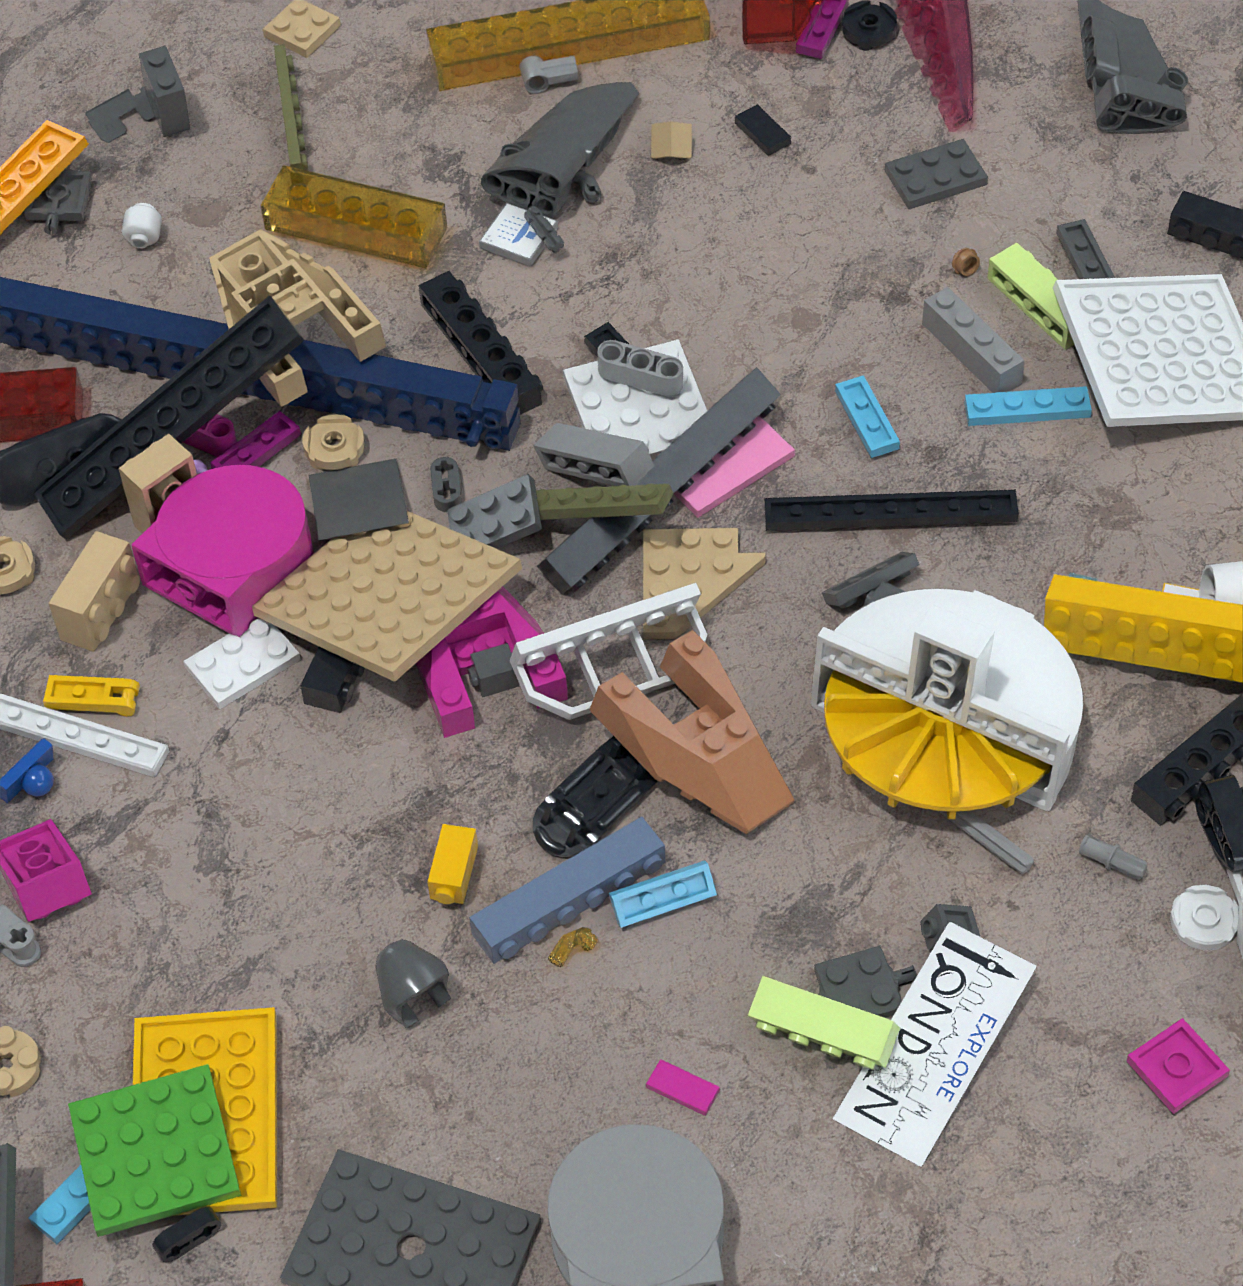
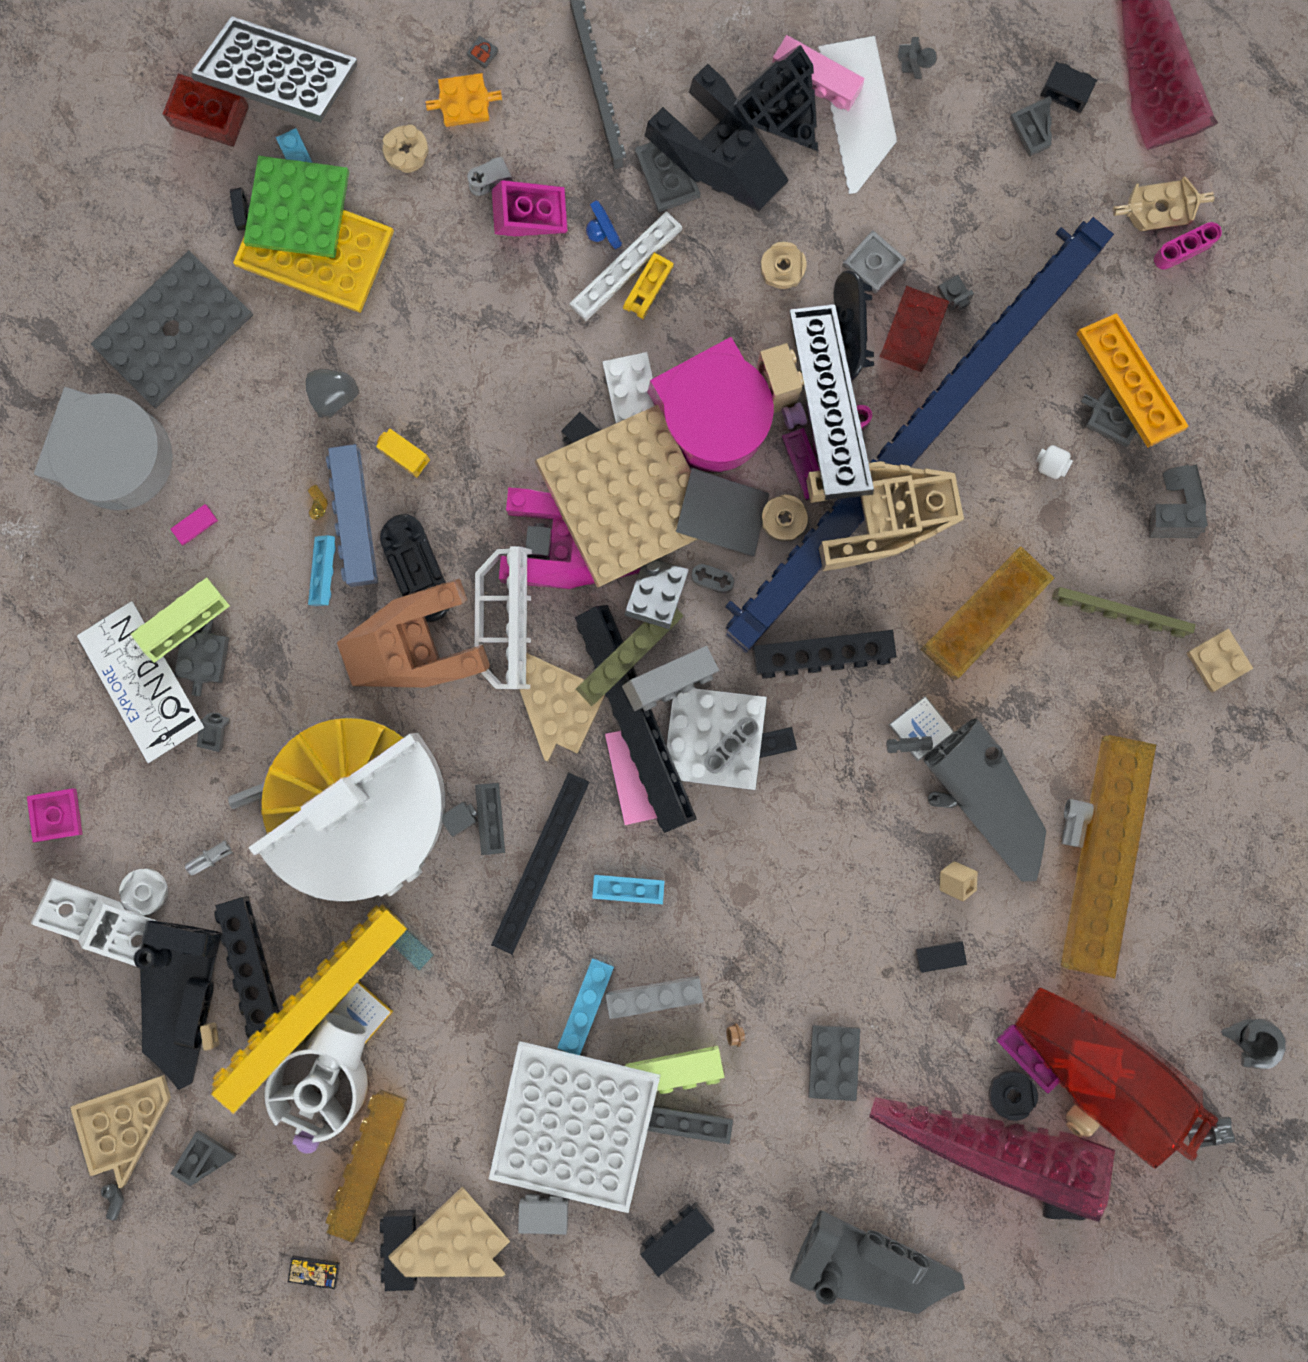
camera: 115 degrees right, 30 degrees up
tan brick [49,531,140,652] -> none

